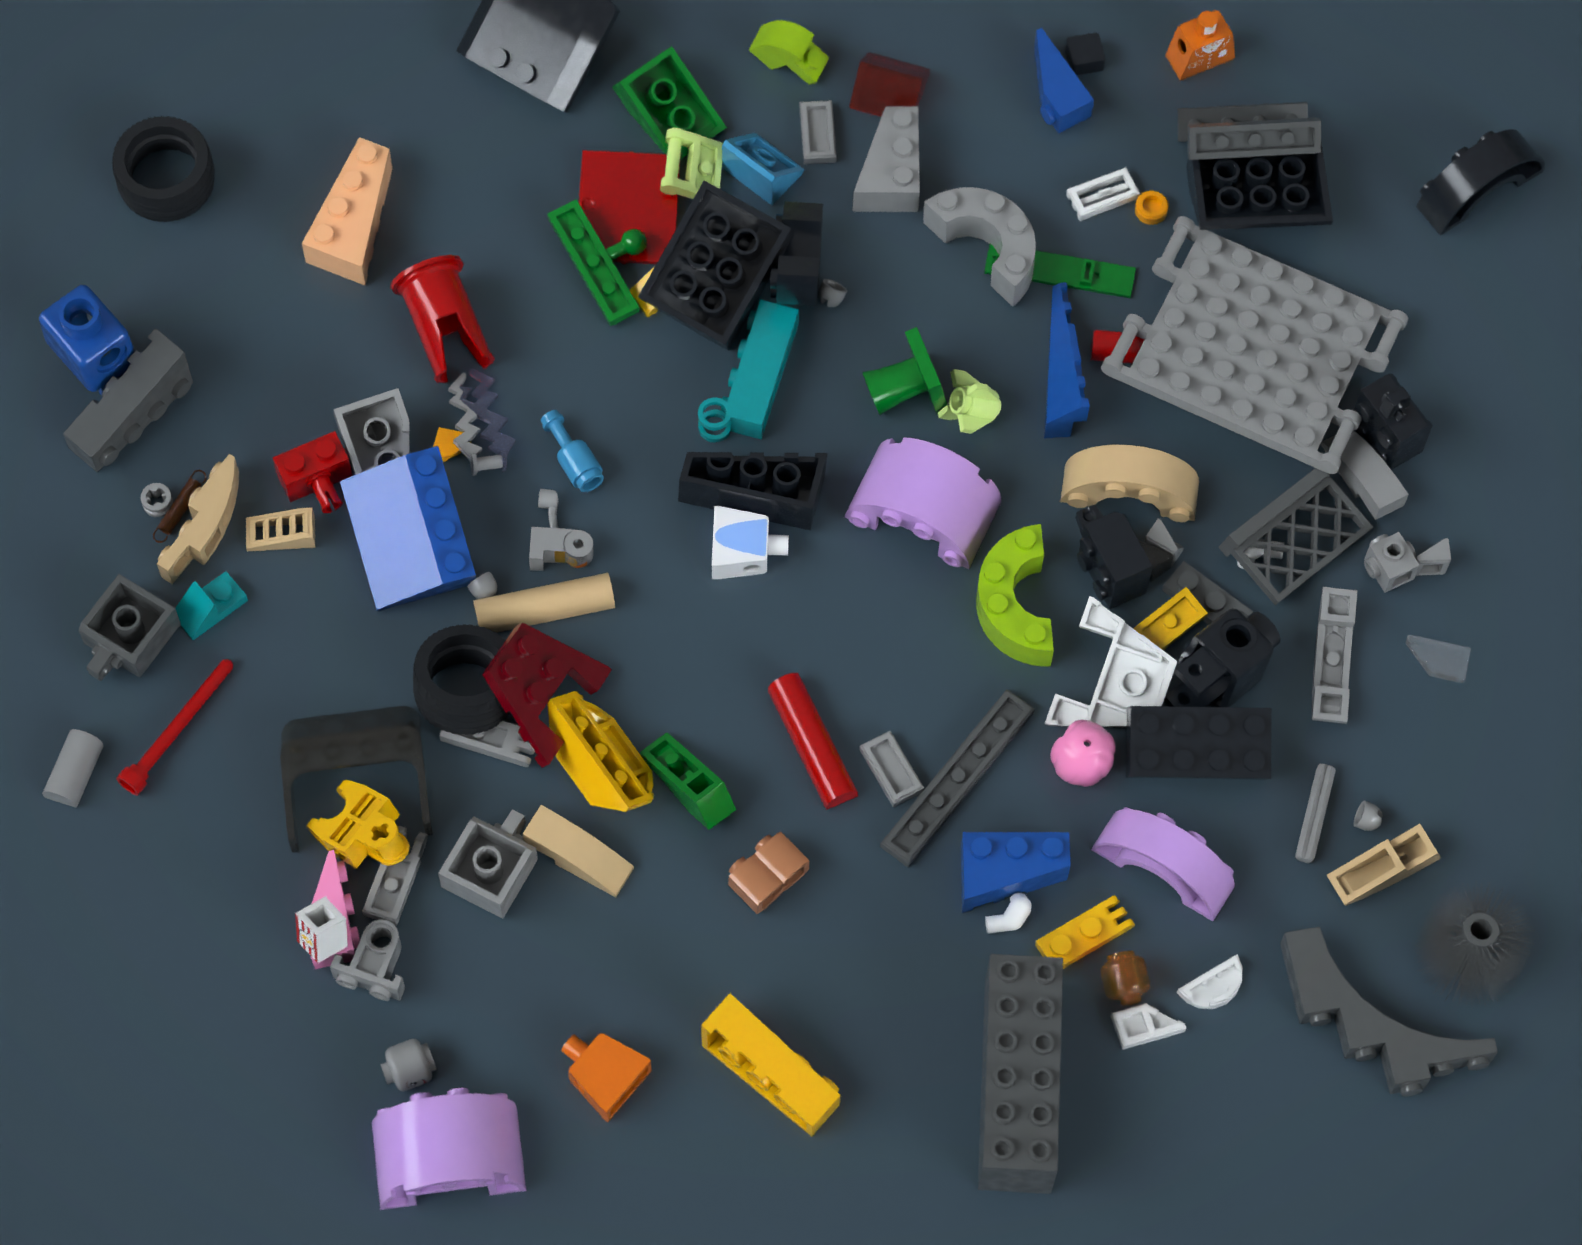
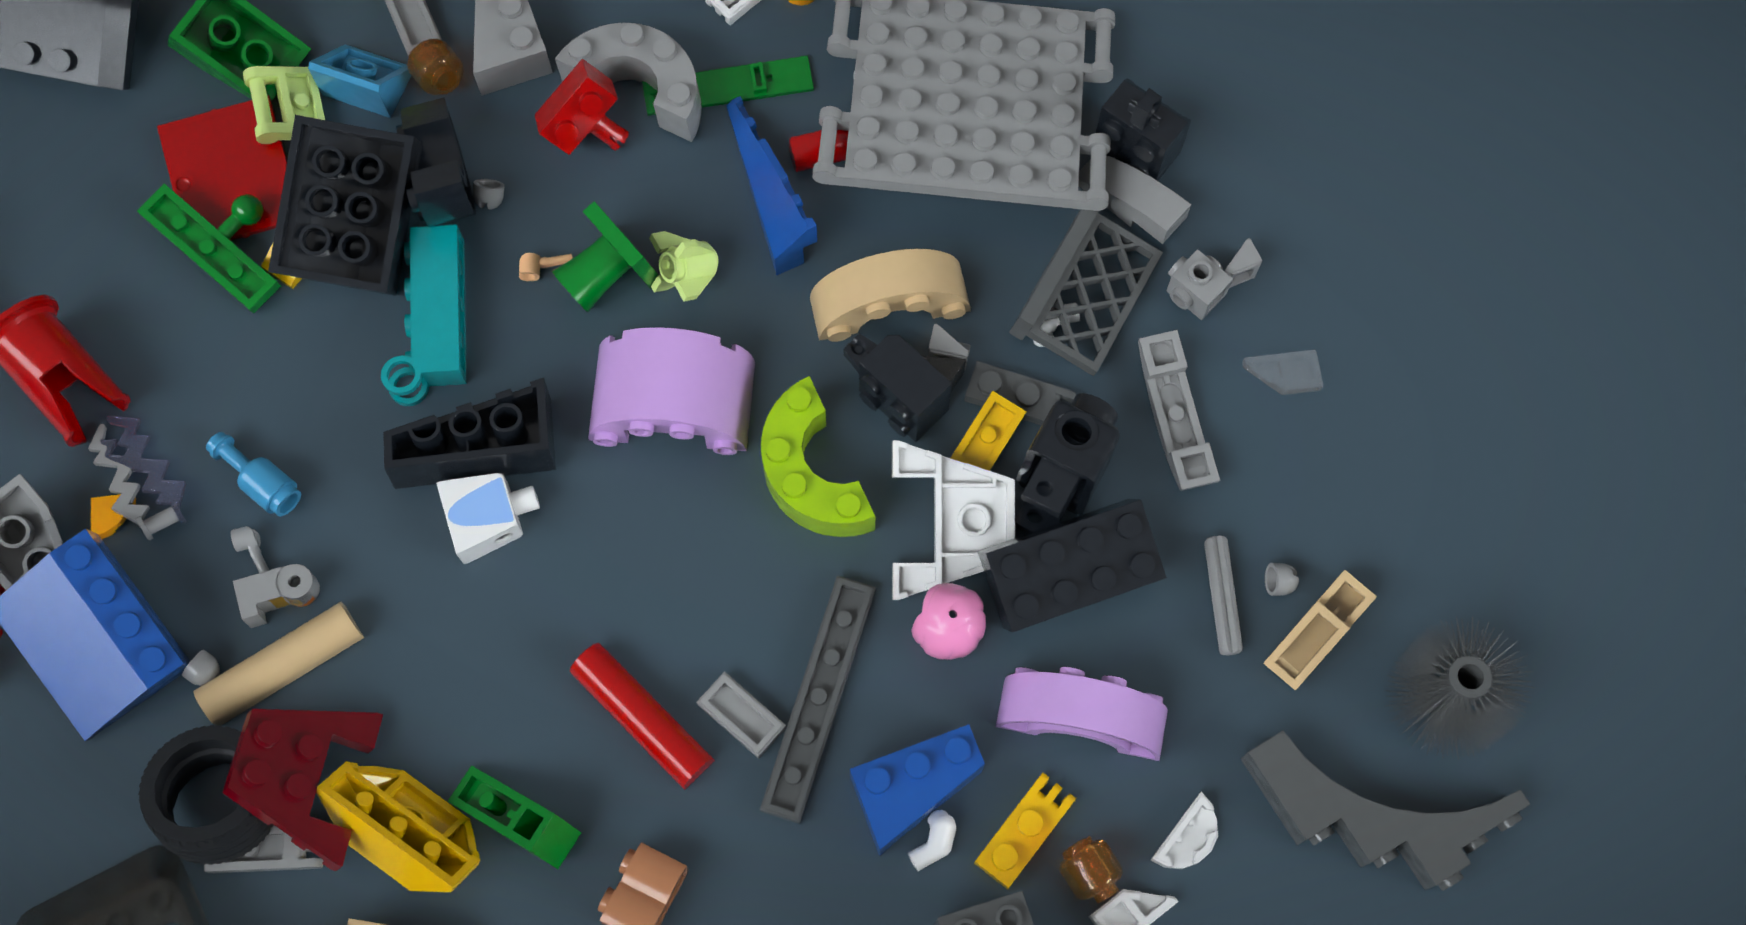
camera: 20 degrees left, 5 degrees up
none -> clear orange head [407,39,464,96]
none -> light nougat hand [519,253,573,281]
none -> red brick [535,58,629,155]

